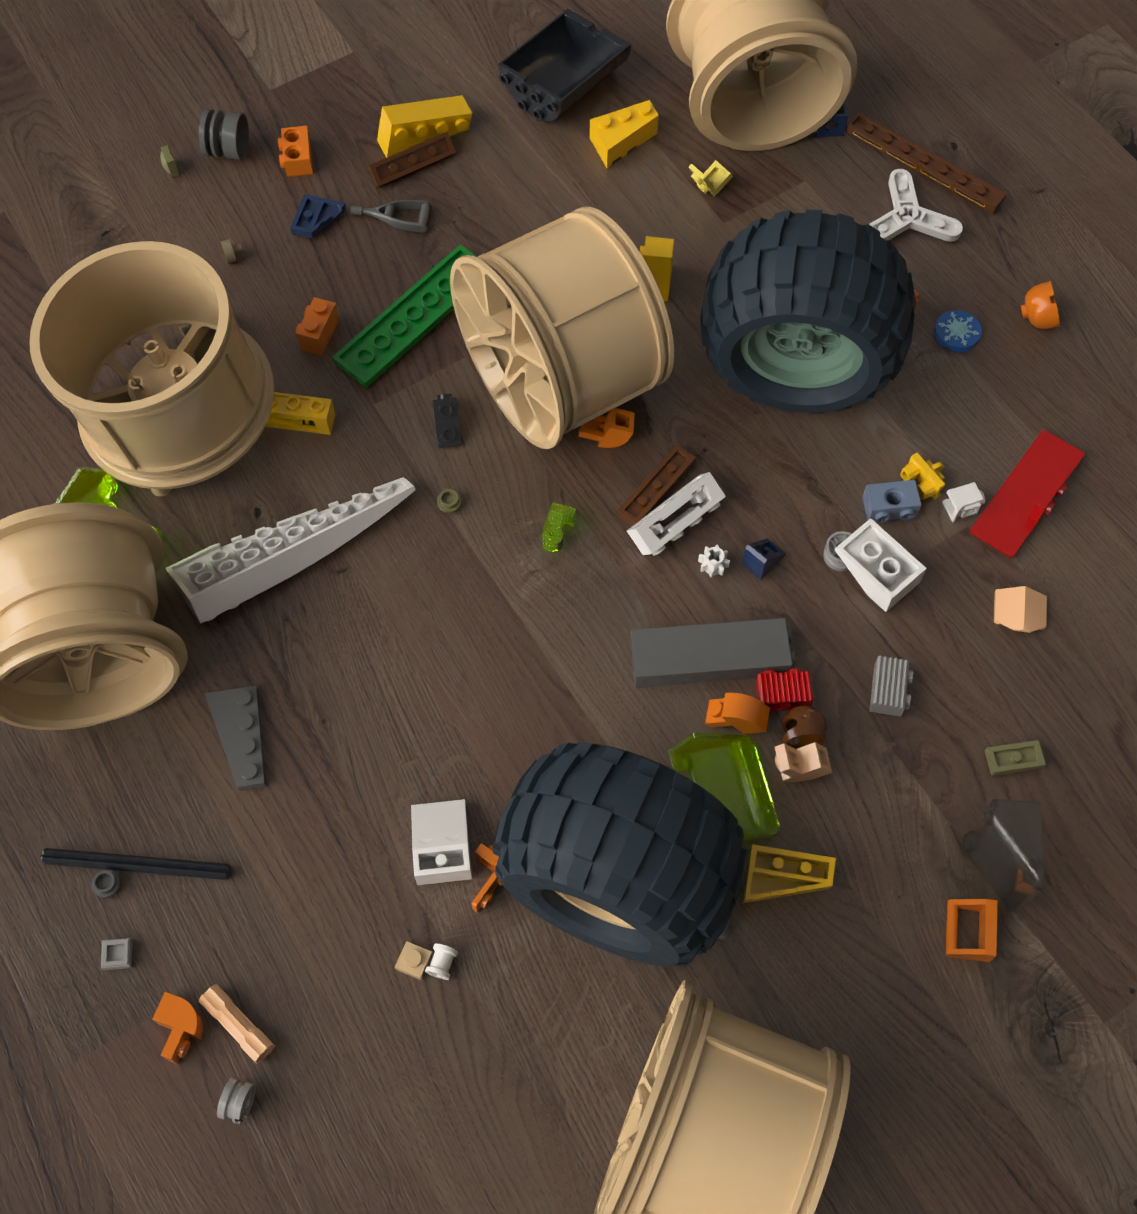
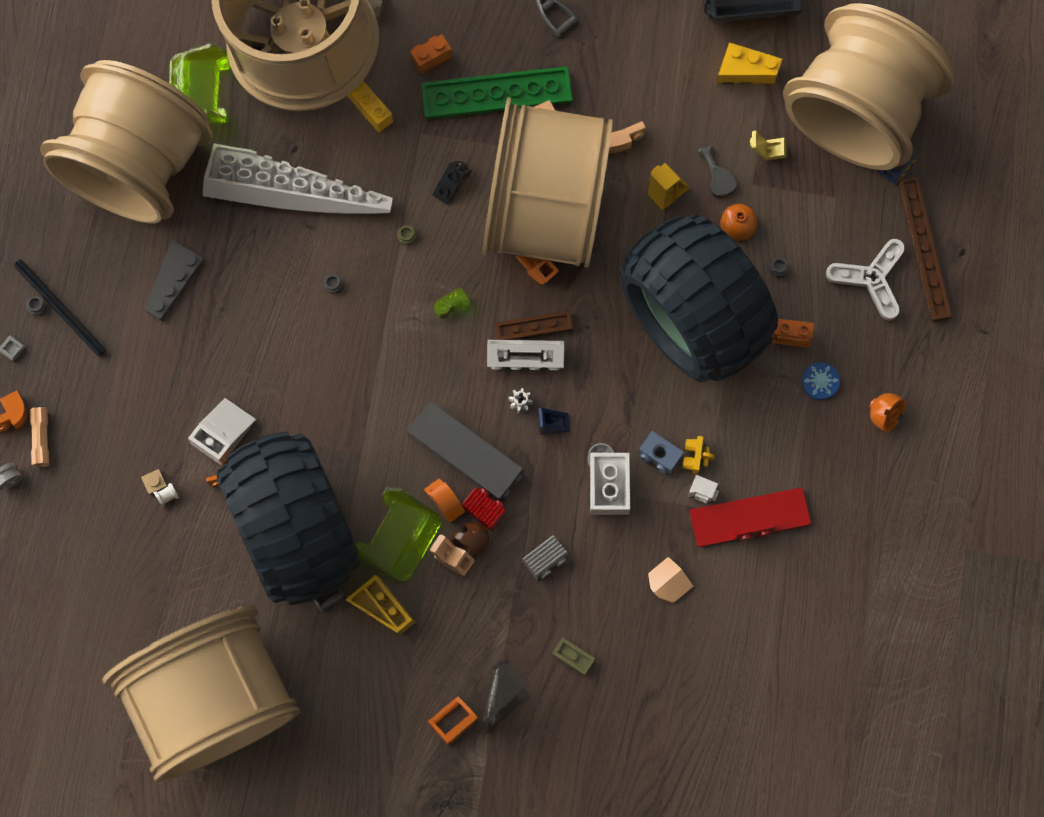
camera: 40 degrees right, 10 degrees up
none -> dark grey plate [323,274,342,293]
none -> dark grey piece [698,145,737,198]

